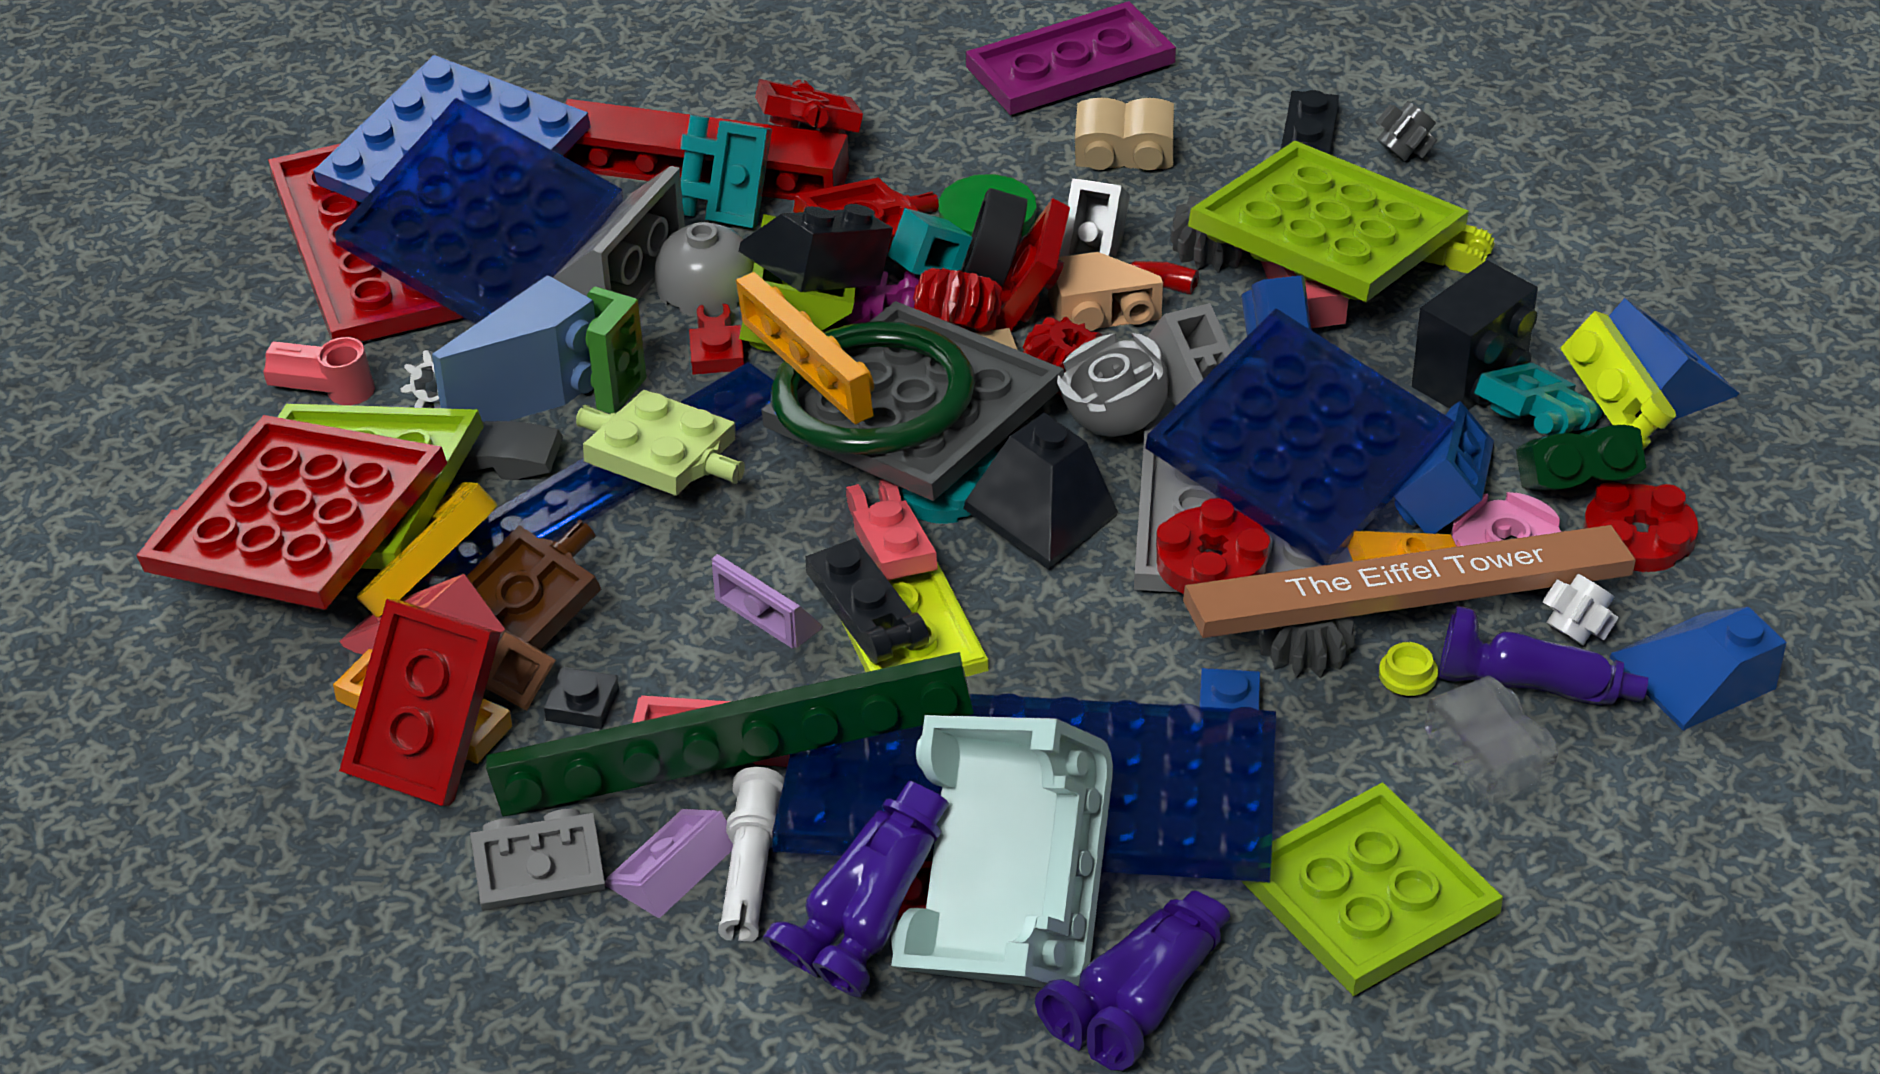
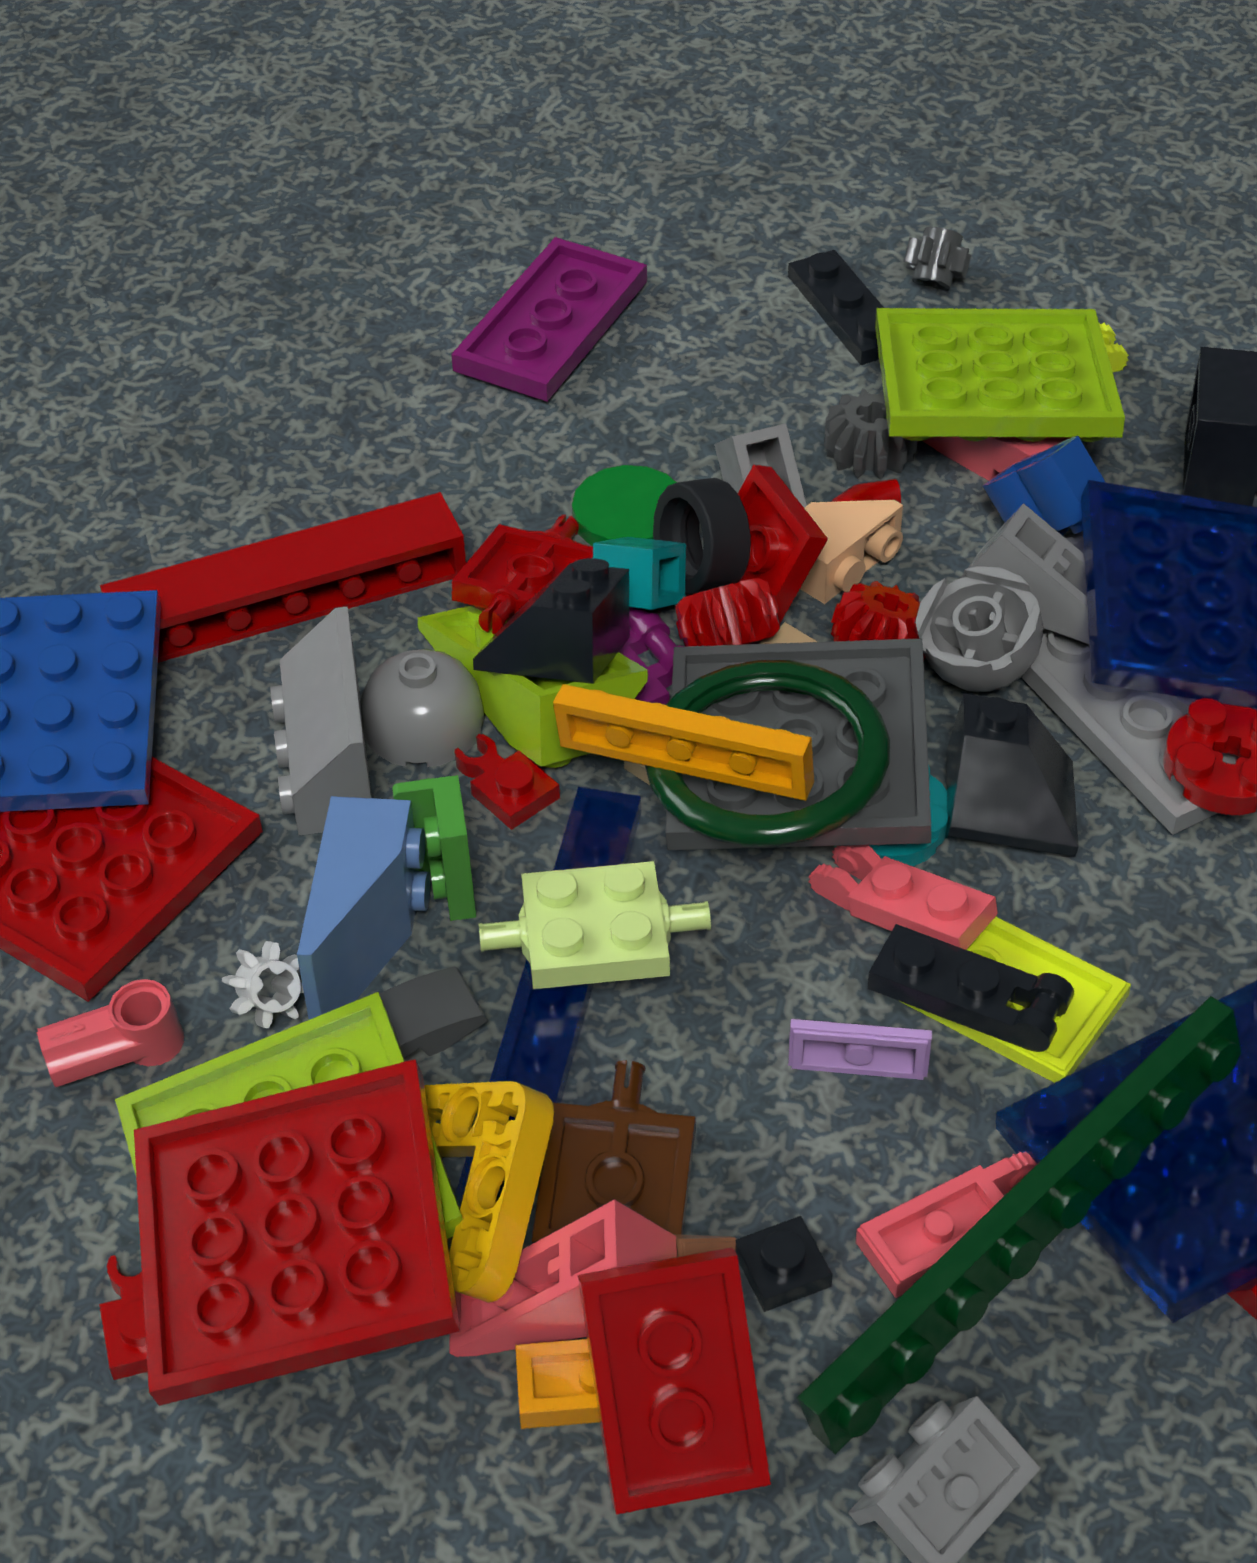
camera: 35 degrees left, 5 degrees up
clear blue plate [335,98,623,324] -> none
lavender slope [605,809,733,918] -> none
teal plate [680,115,772,228] -> none
white pin [718,767,787,942] -> none
red plate [755,79,863,134] -> none
tan brick [1075,98,1174,170] -> none

